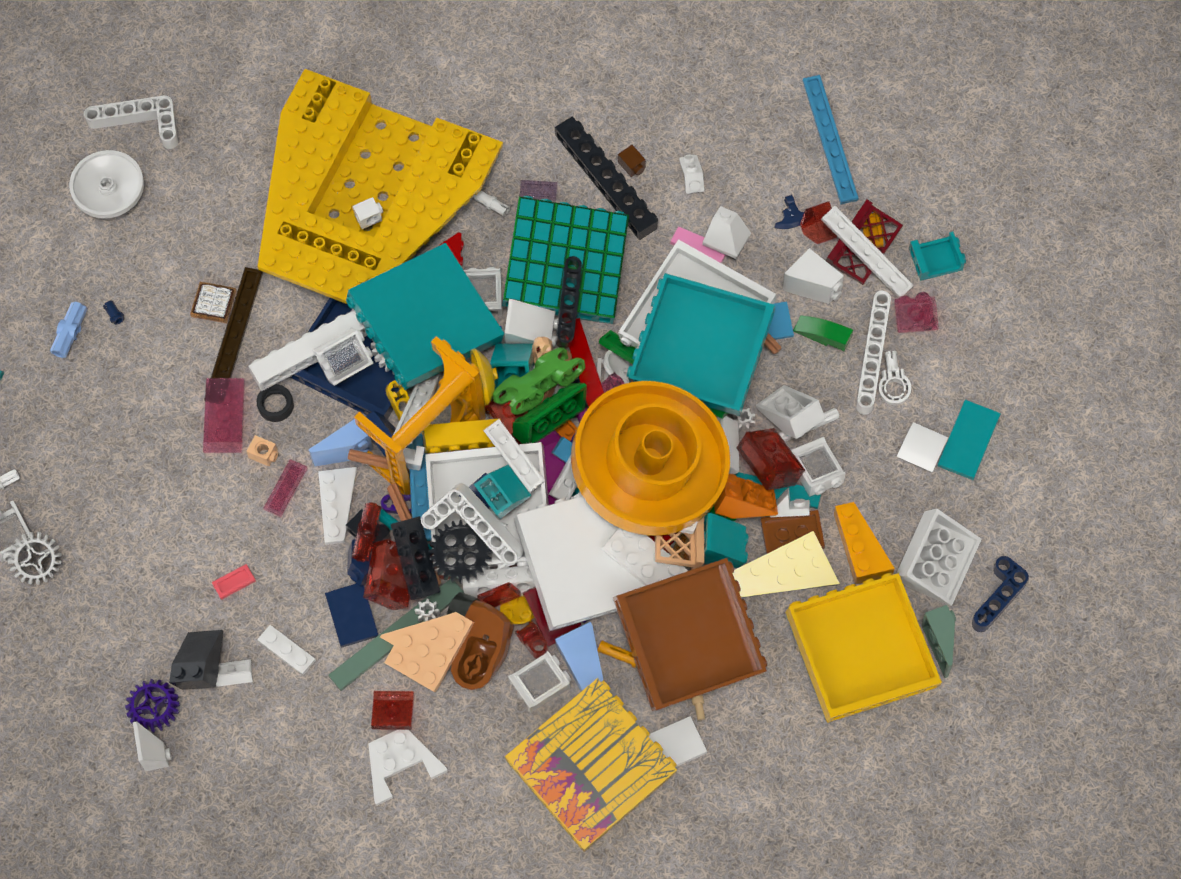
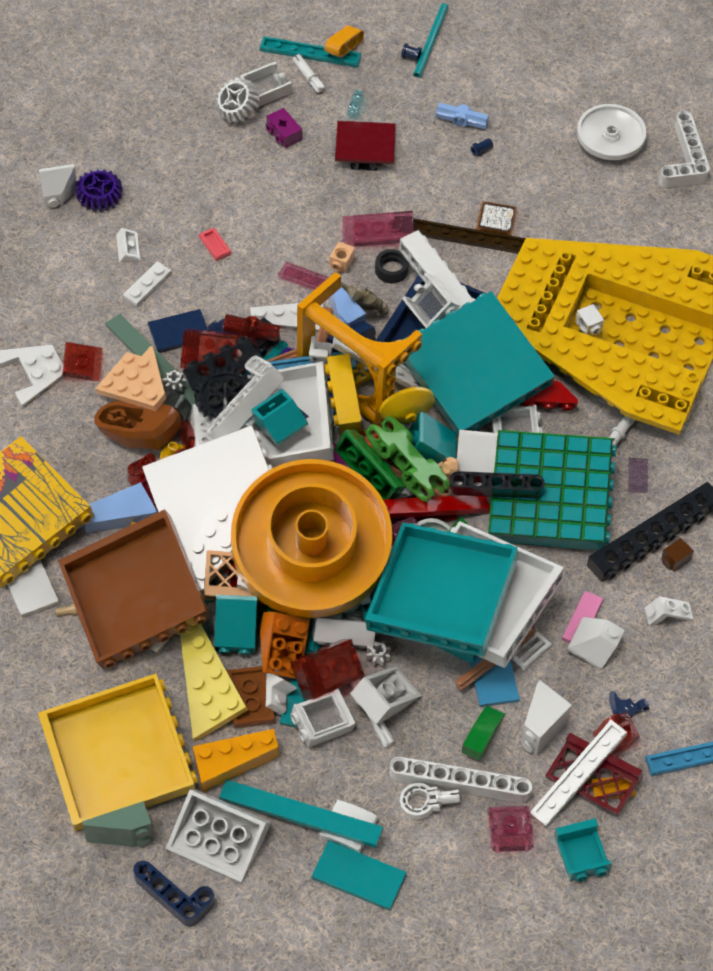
camera: 85 degrees right, 10 degrees down
black slope [169,630,224,690] -> none
white tile [483,419,545,493] -> none
white window [508,651,571,713] -> none
none -> teal tile [219,779,383,848]
none -> magenta brick [265,108,302,148]
none -> dark red piece [335,121,396,170]
none -> dark tan piece [341,282,388,316]
none -> clear light blue beam [347,89,364,118]

